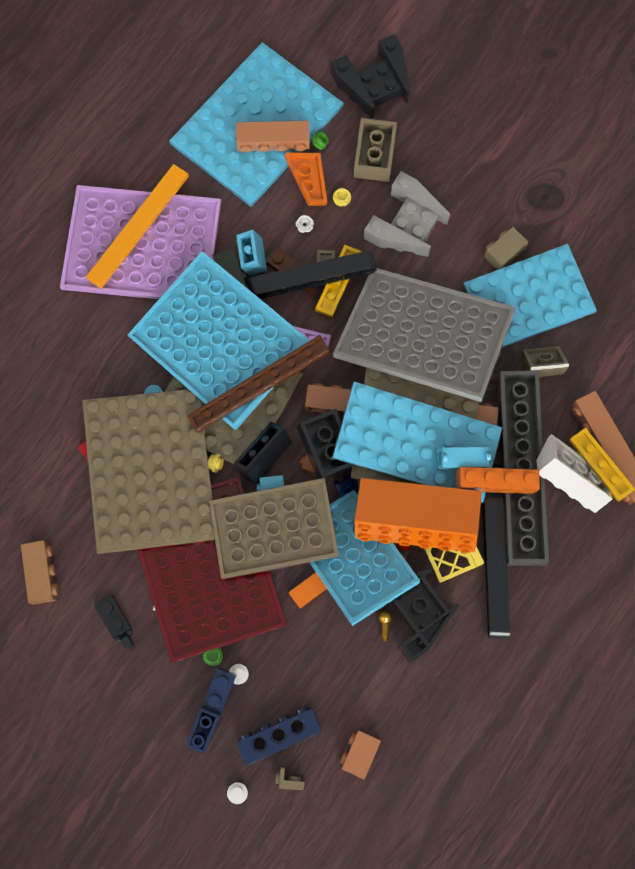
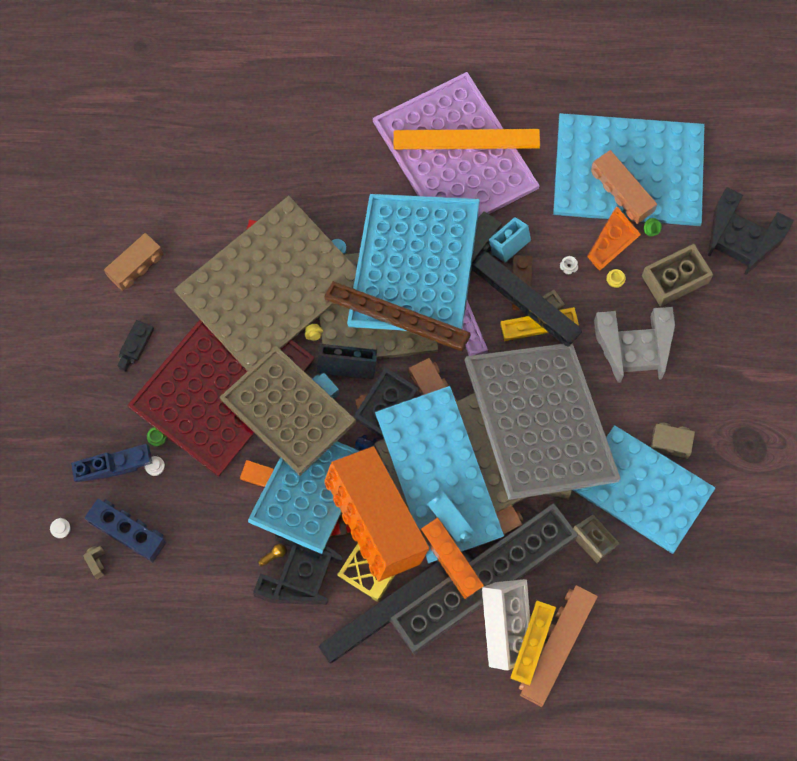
camera: 55 degrees right, 5 degrees down
nougat brick [340,730,381,780] -> none

